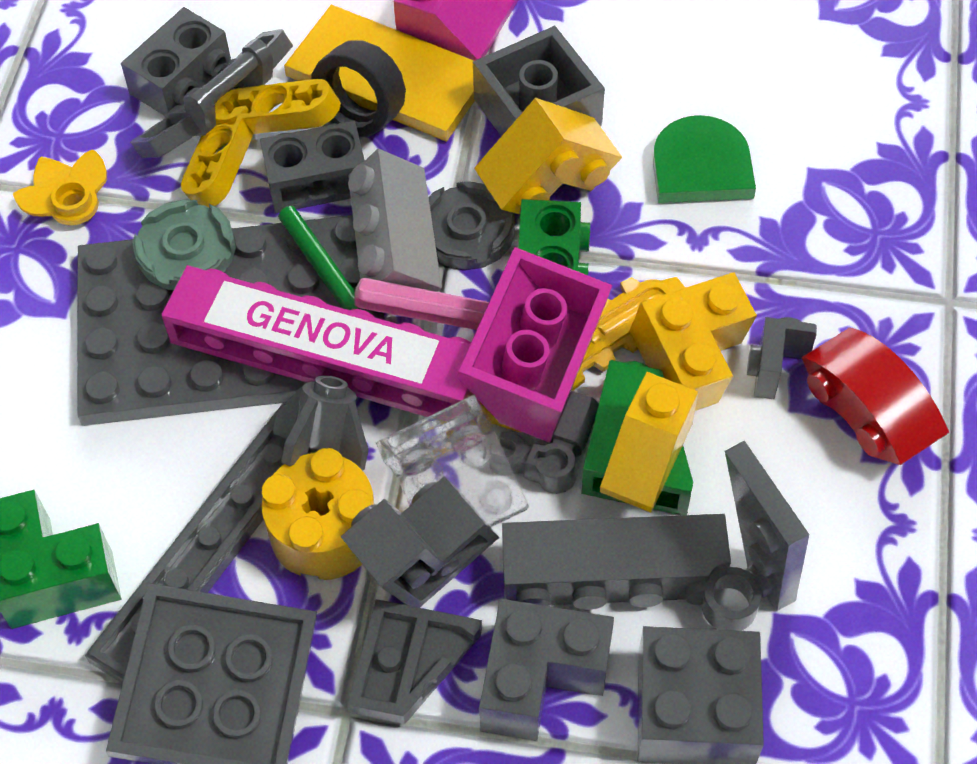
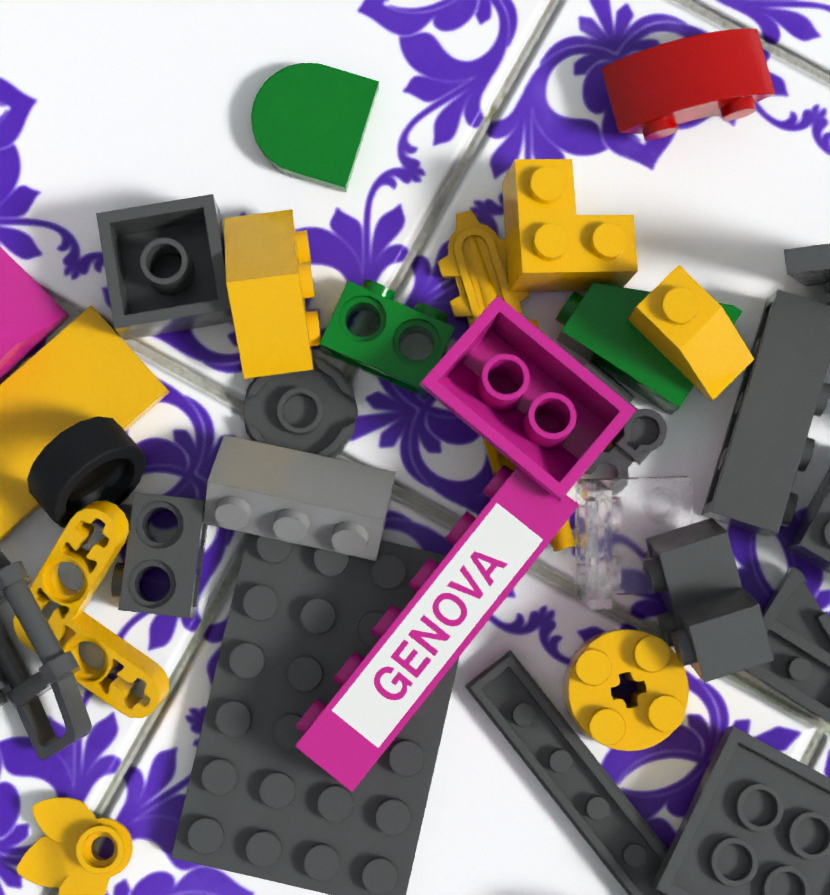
camera: 75 degrees left, 25 degrees up
sand green tile [132,199,236,290] -> none
dark grey brick [273,376,369,471] -> none
green bar [278,206,370,313] -> none
bright pink axle [354,278,489,330] -> none
dark grey bracket [746,317,817,399] -> none

